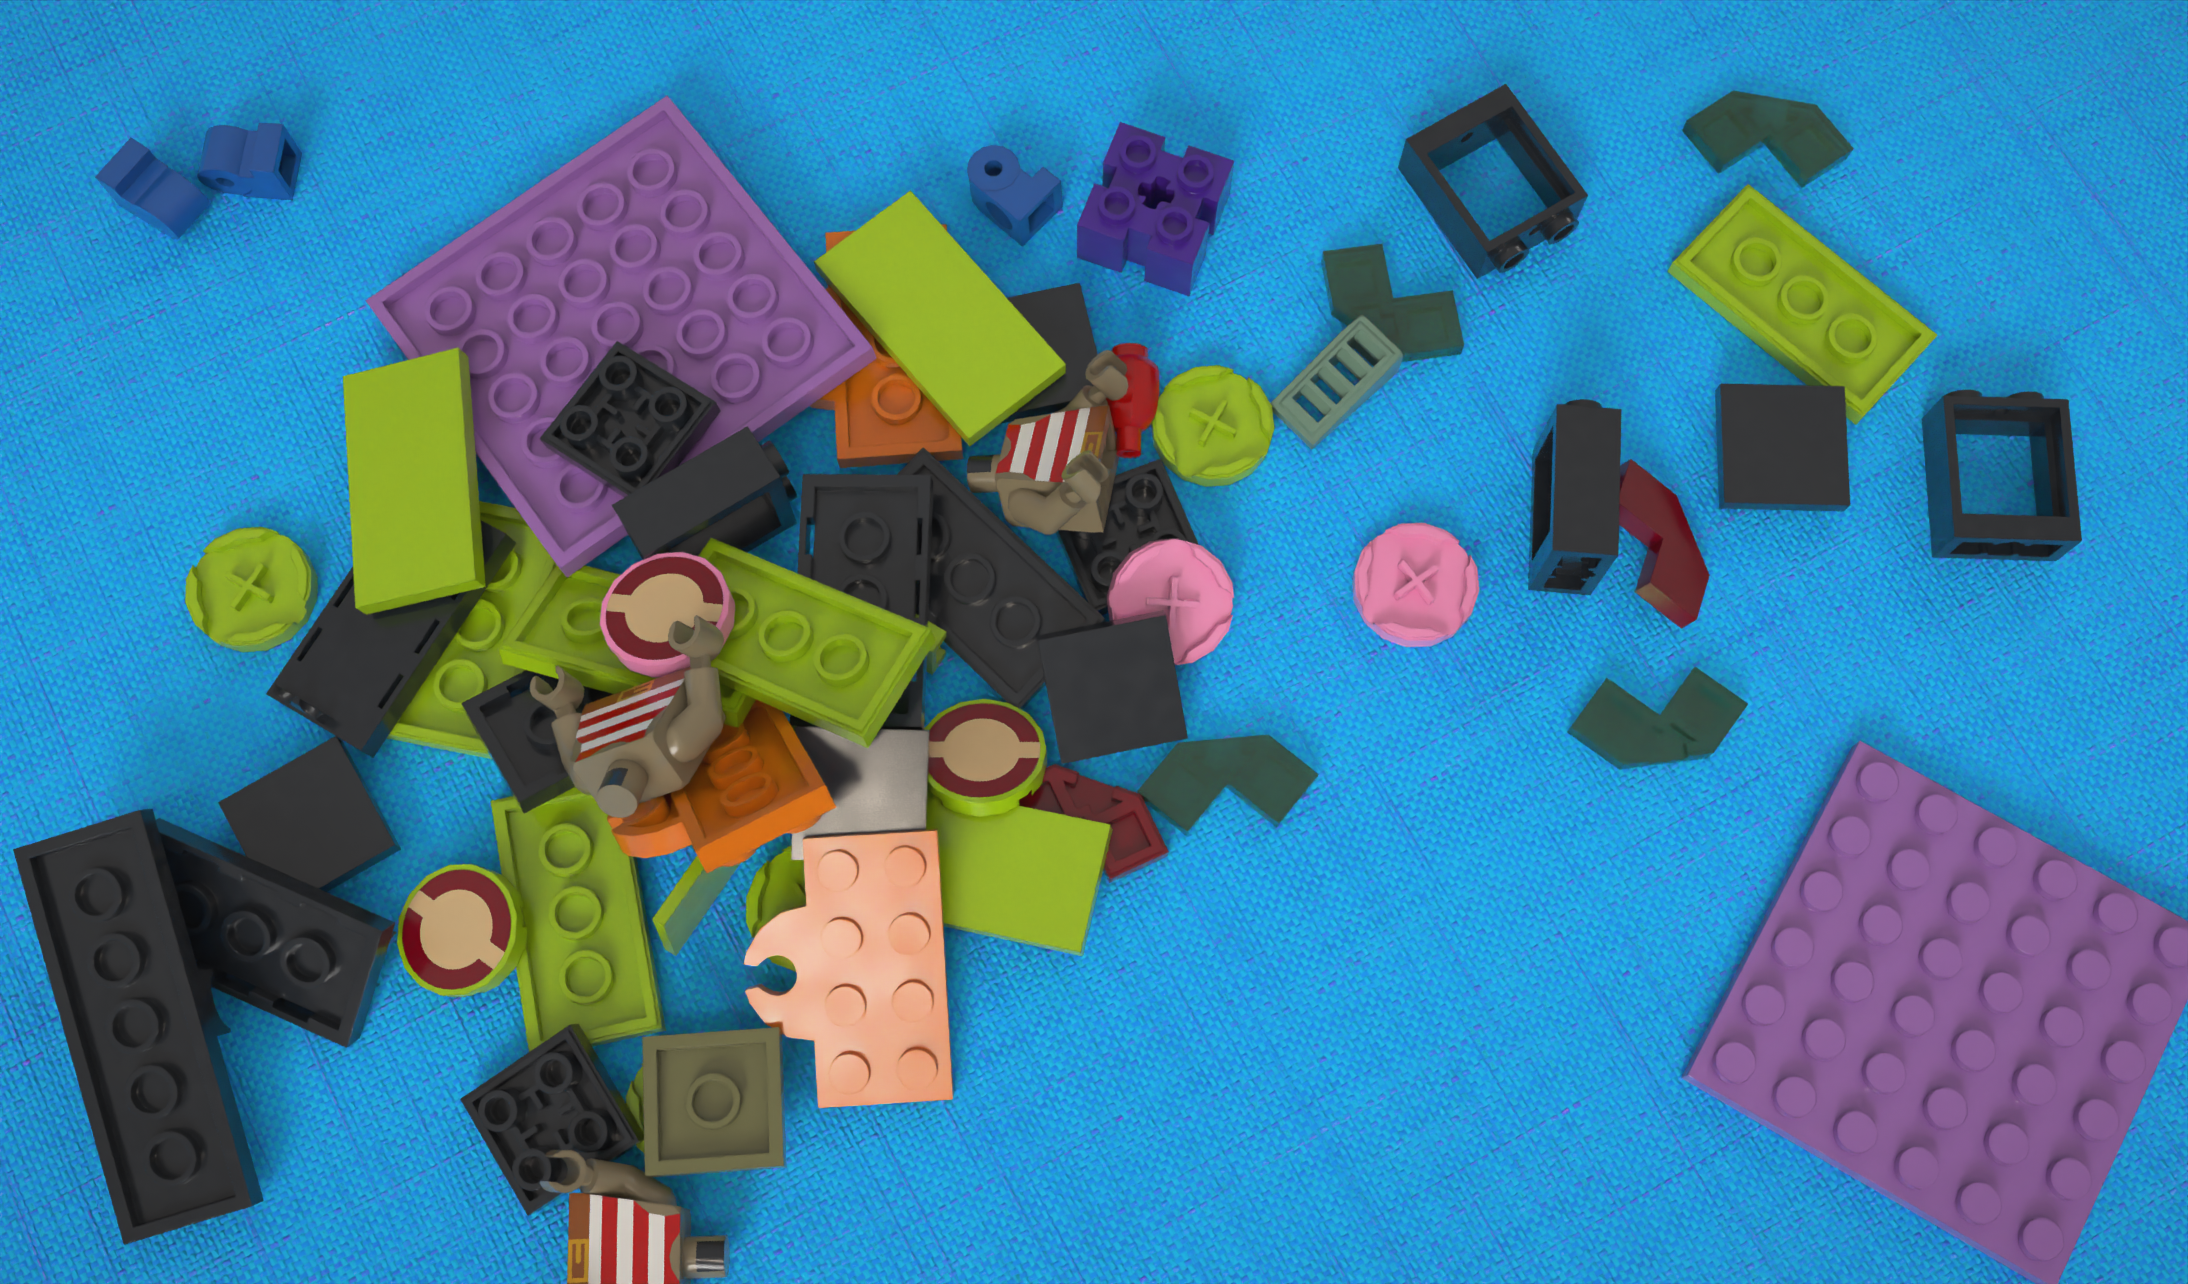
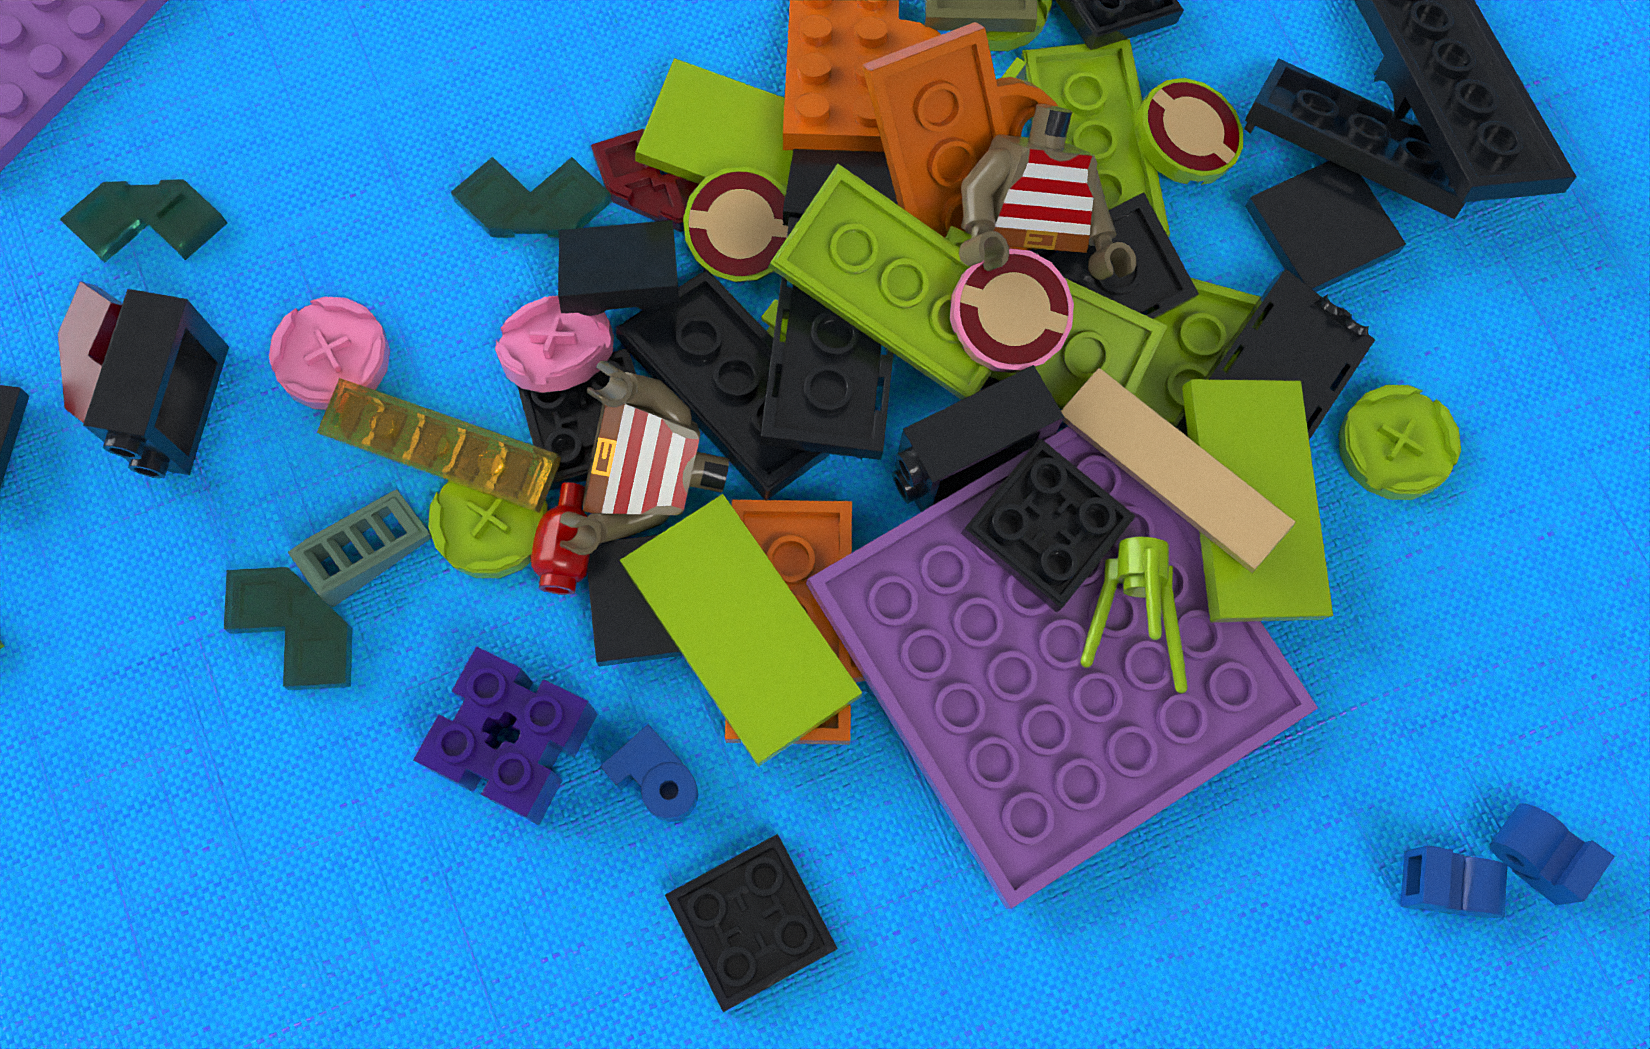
camera: 175 degrees left, 0 degrees up
black window [1398,84,1588,279] -> none
none -> clear yellow tile [317,378,561,514]
none -> black tile [665,834,838,1012]
none -> tan tile [1061,368,1296,573]
none -> lime plant [1081,537,1188,693]

